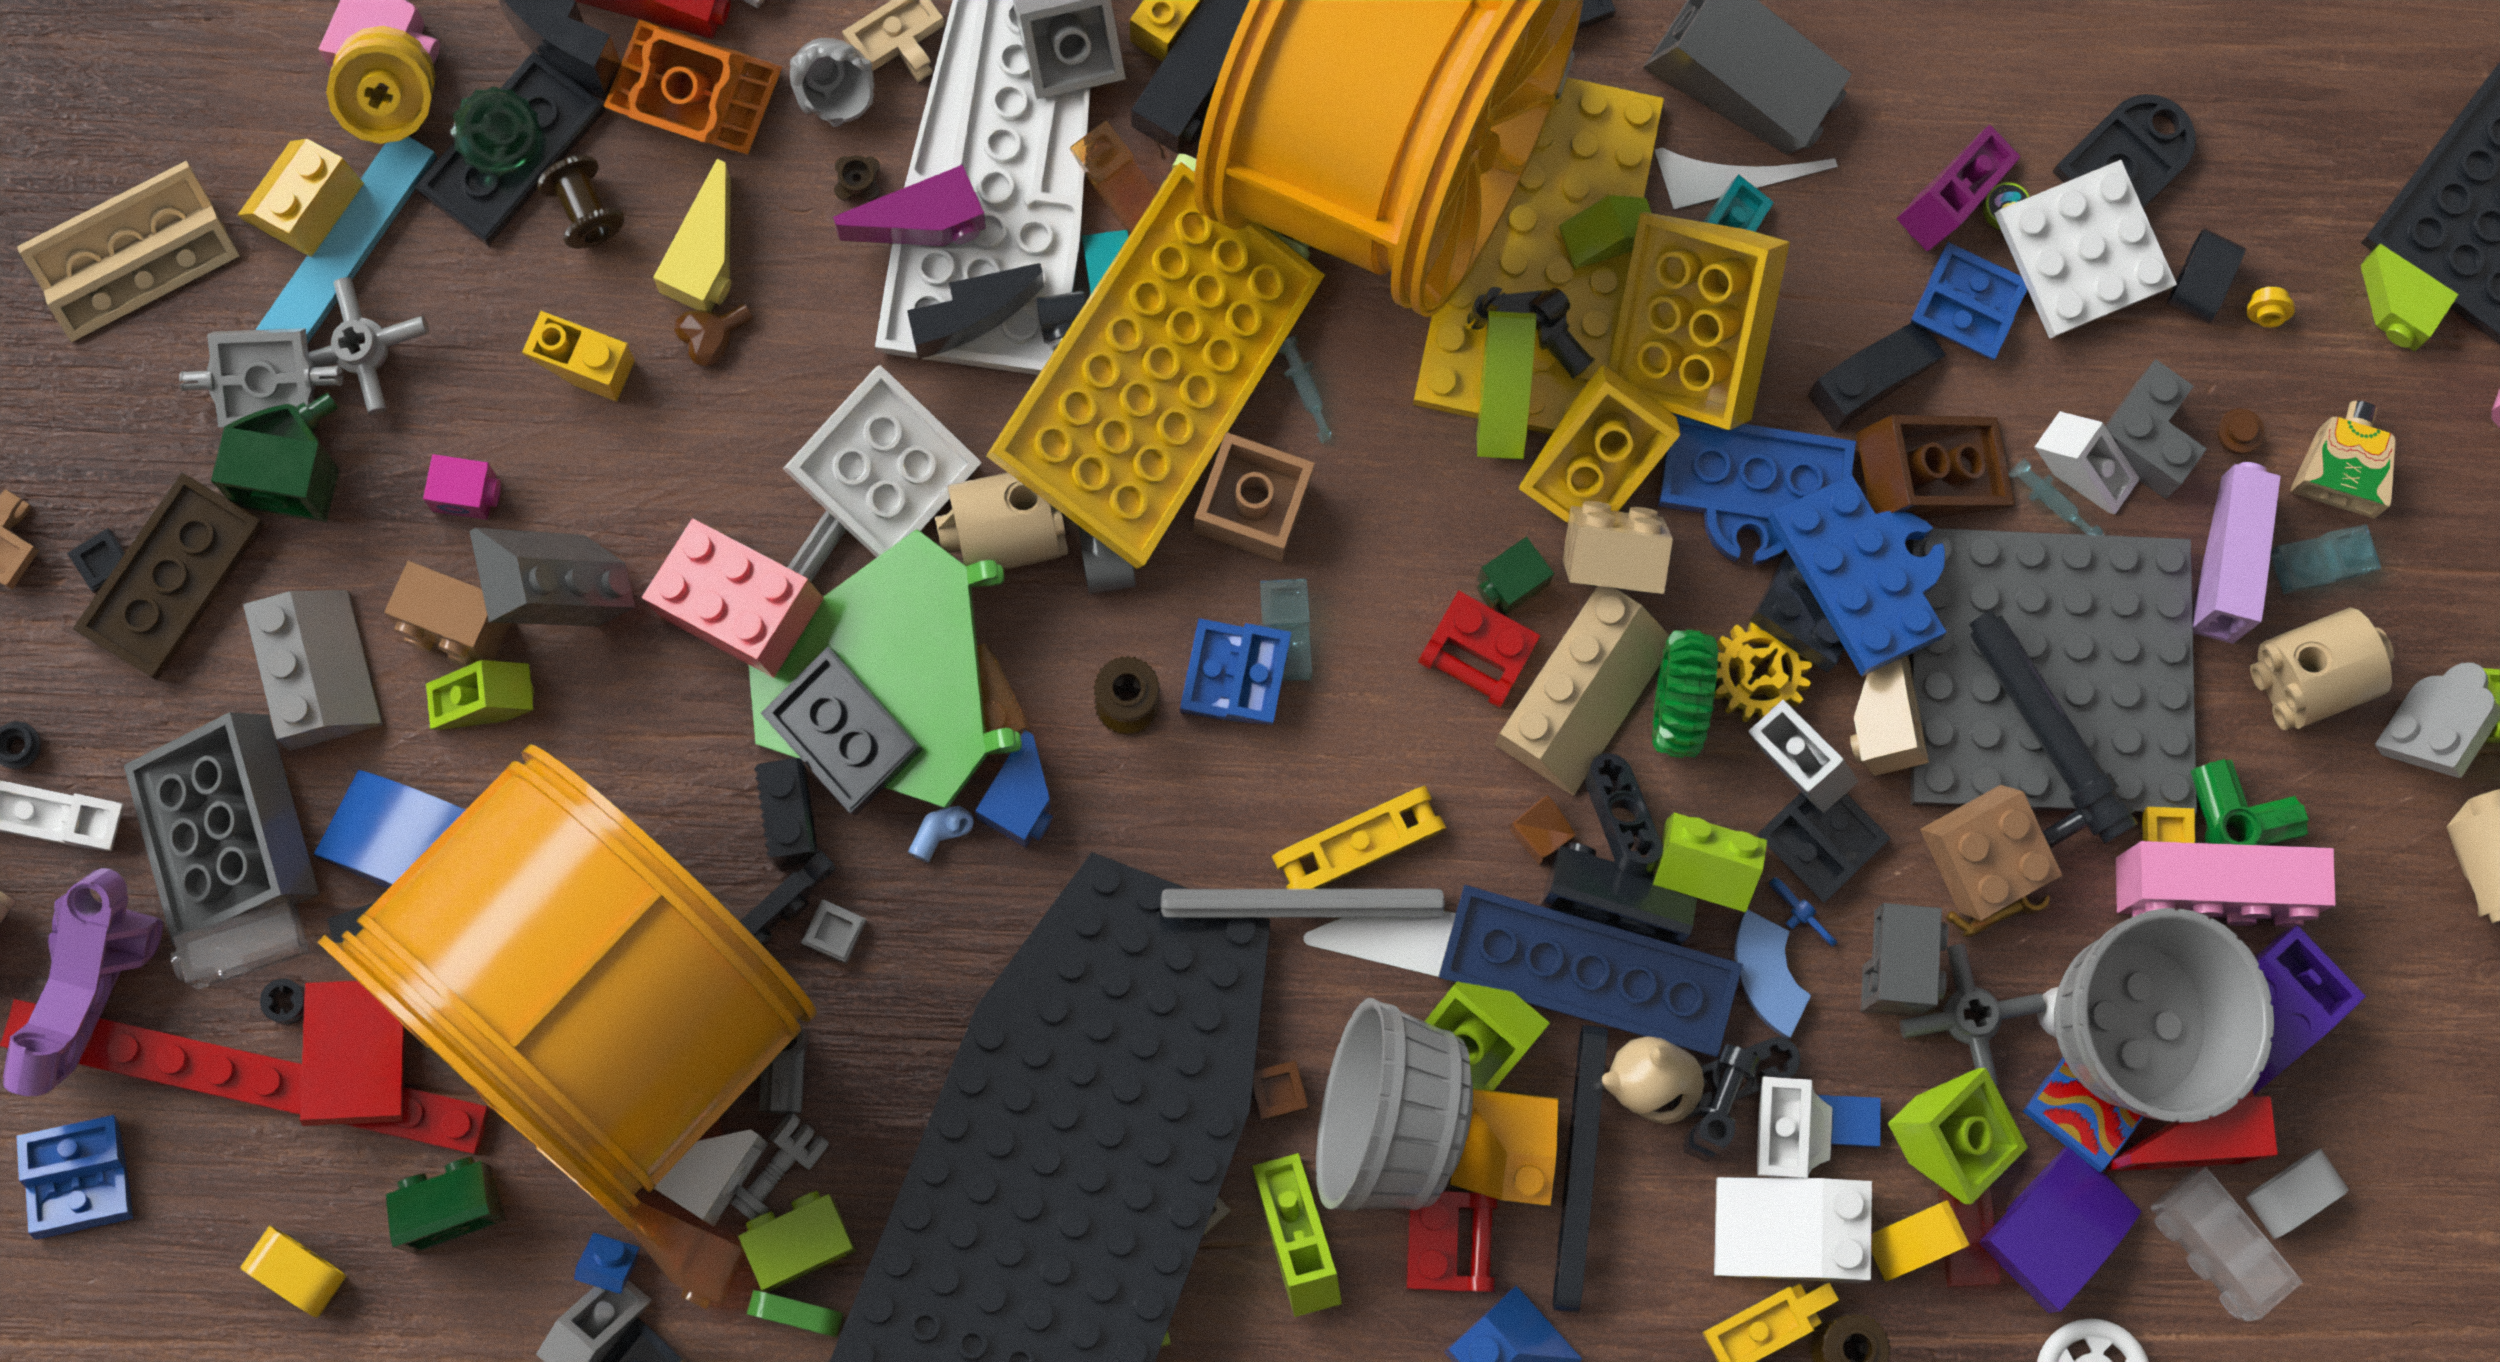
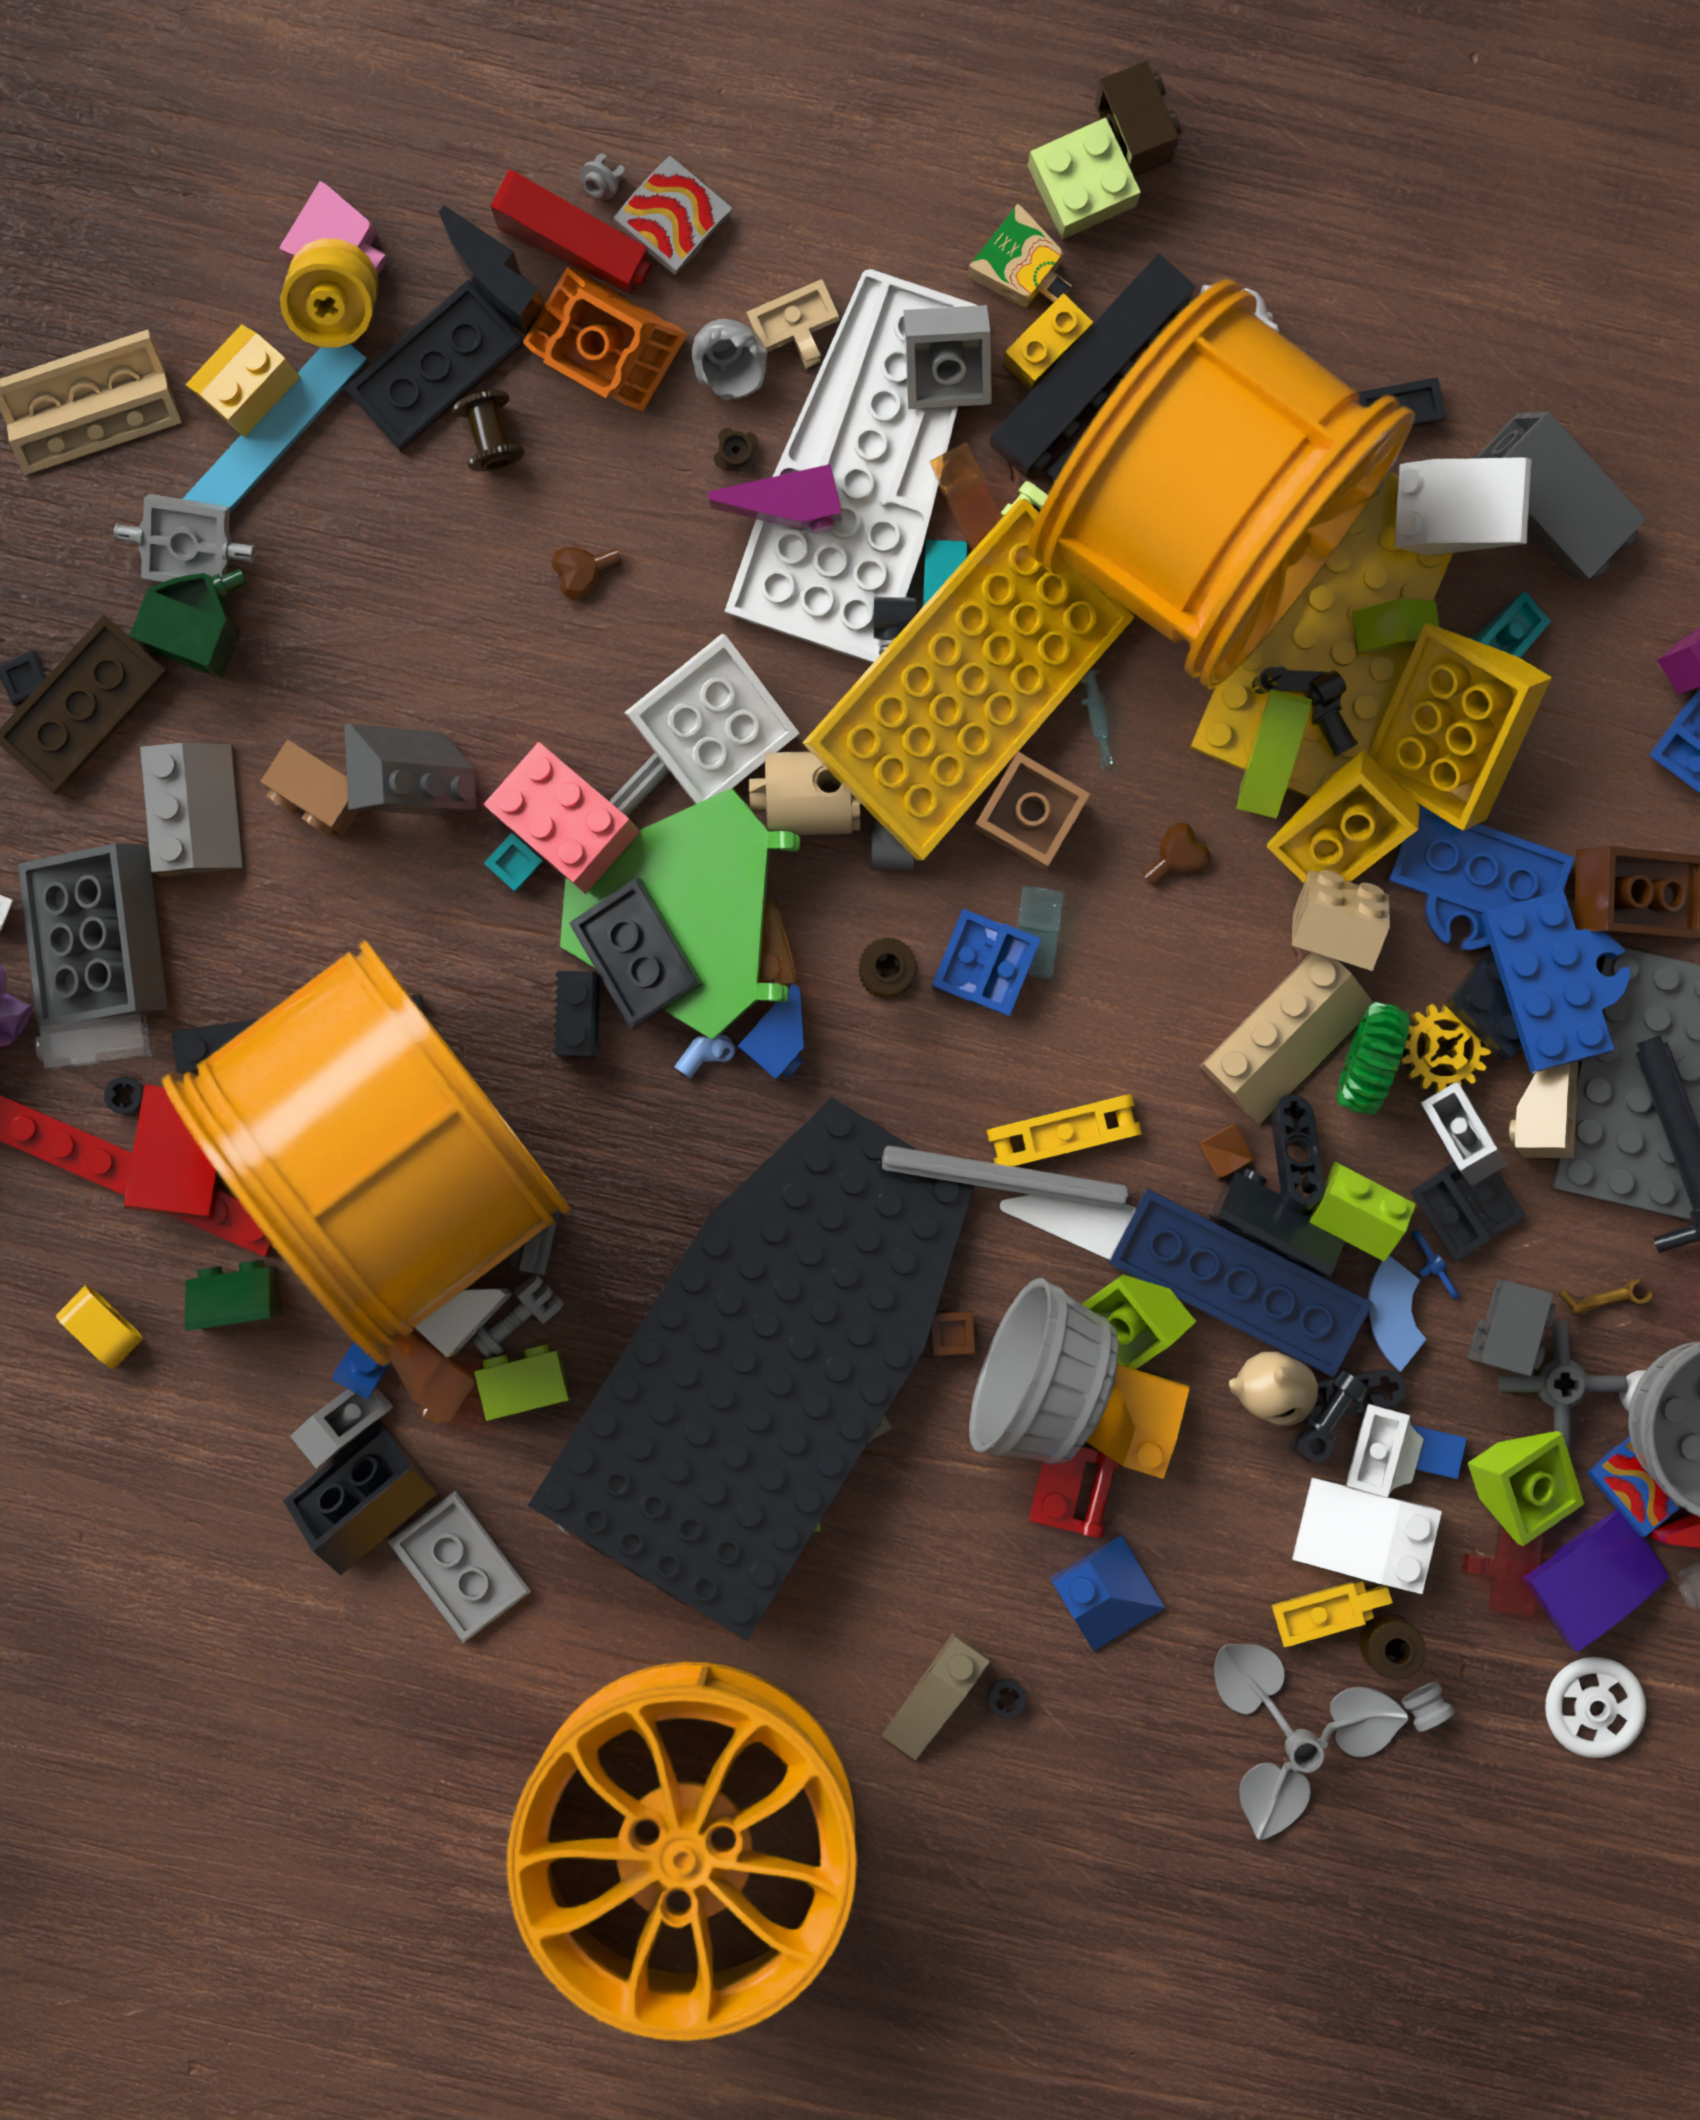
camera: 15 degrees right, 10 degrees up
light grey bar [309,277,429,415] -> none
slope [313,770,465,889] -> none
dark pink brick [423,454,501,520] -> none
lime slope [426,660,534,730] -> none
clear green piece [450,86,542,177] -> none
yellow slope [522,311,635,402] -> none
light yellow slope [653,159,731,311] -> none
black plate [739,850,836,947] -> none
bright green beam [747,1290,844,1338] -> none
light grey tile [802,899,867,965] -> none
black slope [907,263,1044,360] -> none
lime slope [1252,1153,1342,1317] -> none
red plate [1417,590,1541,708] -> none
dark green brick [1477,536,1554,616] -> none
black beam [1552,1025,1608,1314] -> none
white sticker [1655,148,1838,209] -> none
black slope [1808,322,1946,432] -> none
yellow slope [1871,1200,1969,1282] -> none
medium nougat brick [1920,785,2062,921] -> none
none -> teal plate [484,833,544,893]
none -> reddish brown rock [1142,822,1211,886]
none -> white slope [1395,458,1531,556]

